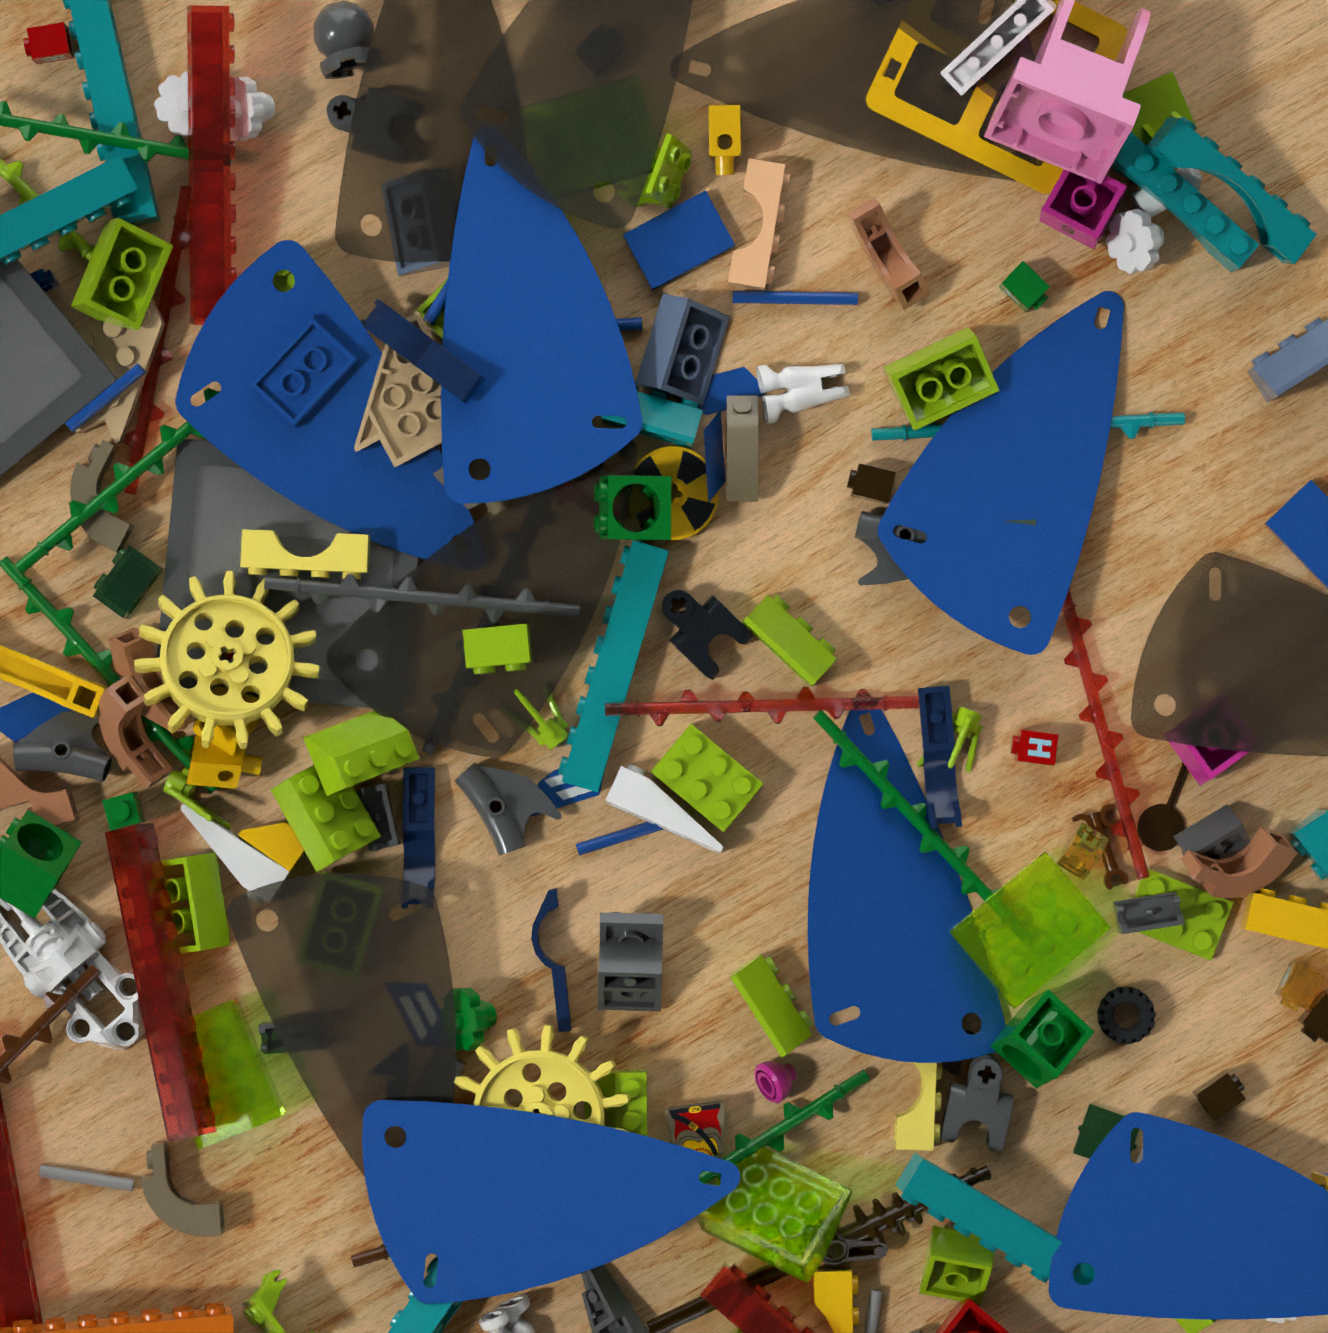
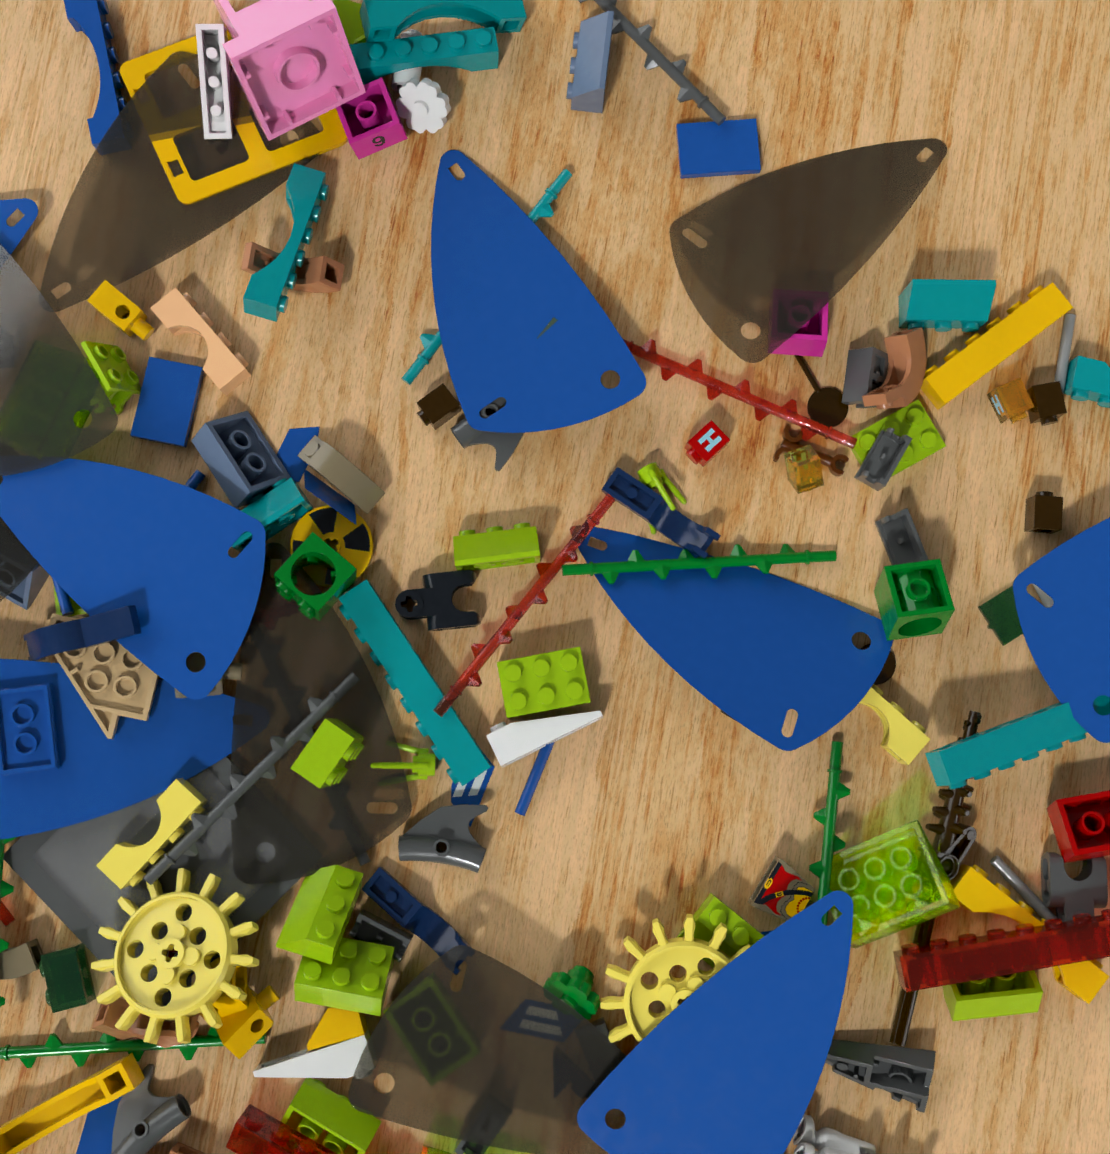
camera: 55 degrees left, 5 degrees down
nougat arch [98,674,173,789] -> none
green brick [102,792,146,831] -> none
lime plant [163,767,231,829] -> none
dark blue piece [531,889,572,1033] -> none
dark grey bracket [598,912,664,1012] -> none
lime slope [729,954,814,1058] -> none
blue bar [733,291,858,305] -> none
dark pink brick [754,1061,797,1104] -> none
white piece [756,364,850,424] -> none
lime slope [883,327,999,431] -> none
lime slope [919,1226,994,1305] -> none
dark grey piece [940,1054,1013,1153] -> none
clear neon green slope [949,851,1111,1009] -> none
green brick [999,261,1050,313] -> none
black tyre [1097,987,1156,1044] -> none
none -> teal arch [243,163,329,322]
none -> dark grey hinge [875,508,928,565]

